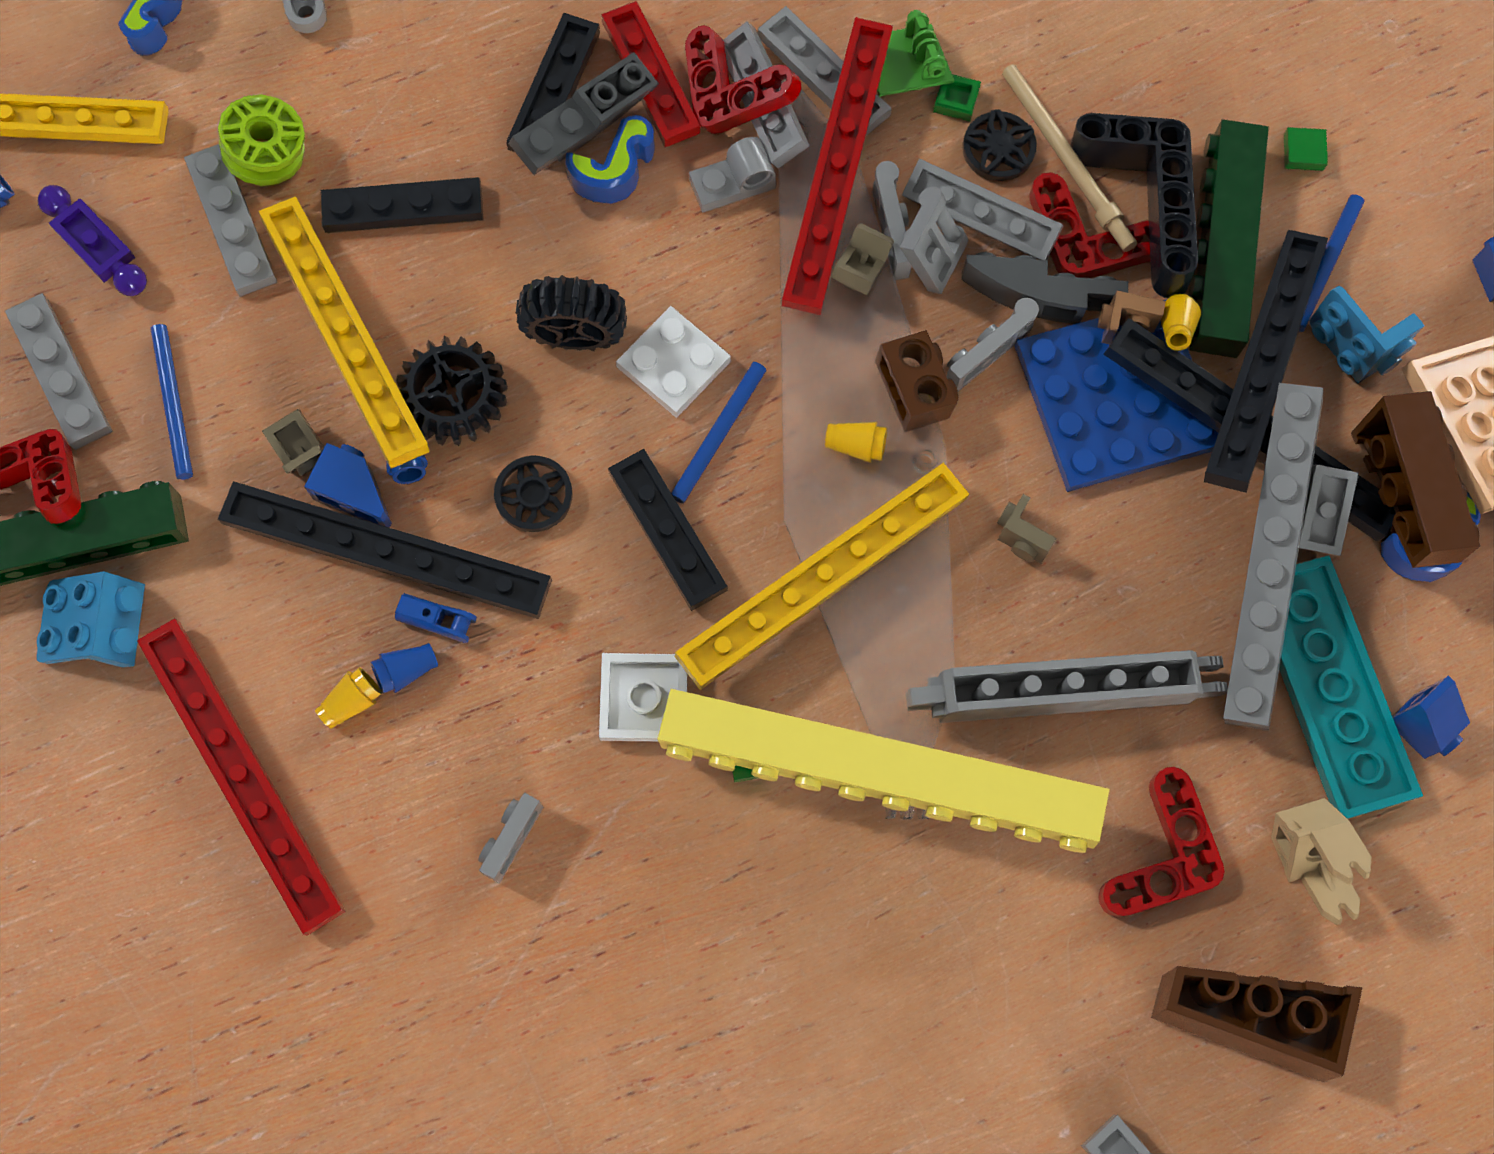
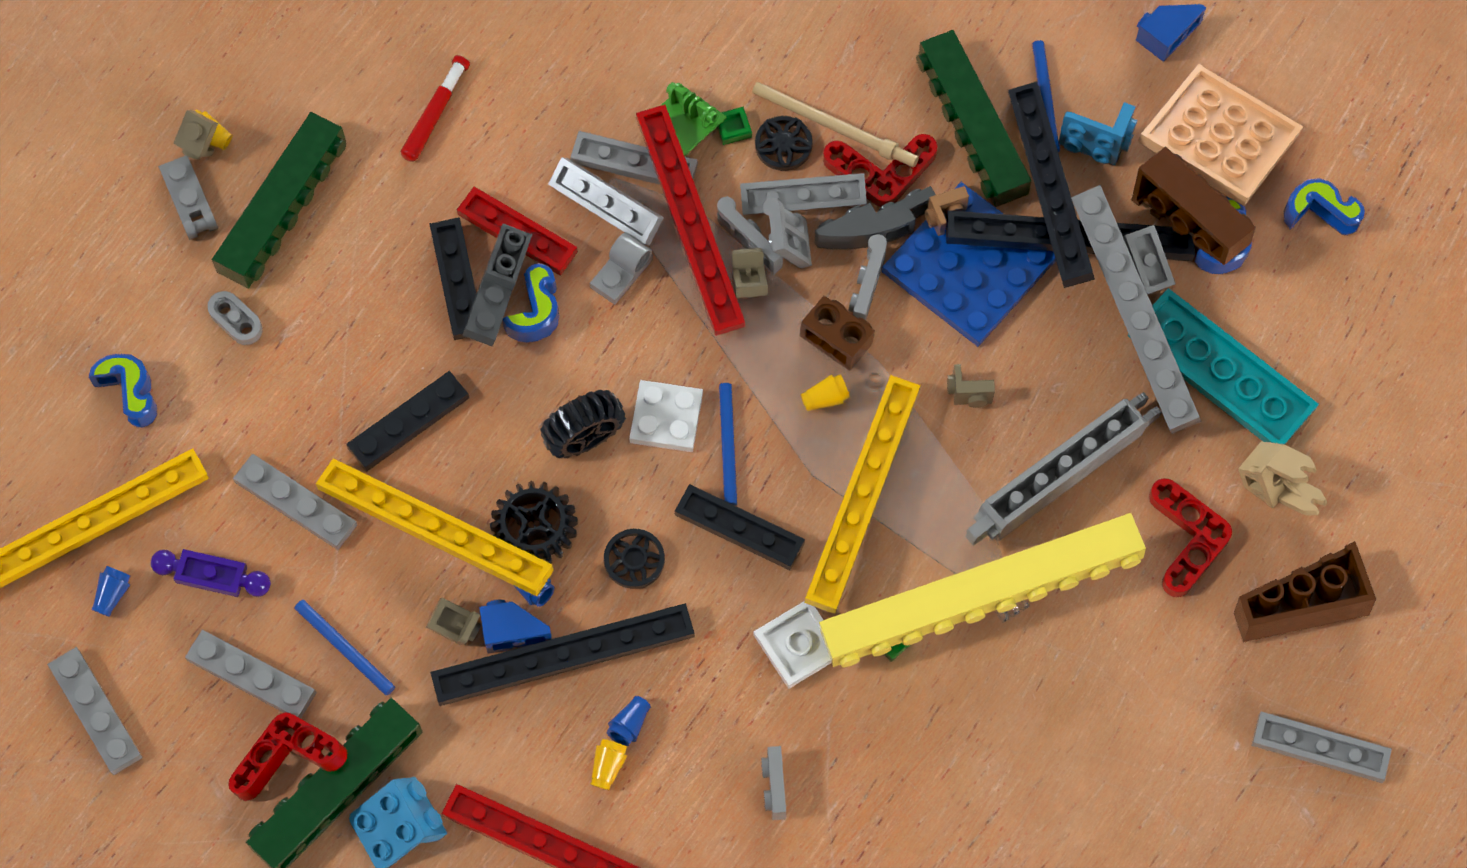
camera: 30 degrees left, 5 degrees down
lime wheel [218,94,305,186] -> none
blue bar [395,593,477,643] -> none
red beam [685,25,801,134] -> none
black beam [1070,113,1198,299] -> none
yellow cone [1160,294,1201,351] -> none
green tile [1283,127,1328,171] -> none
blue slope [1393,675,1470,759] -> none

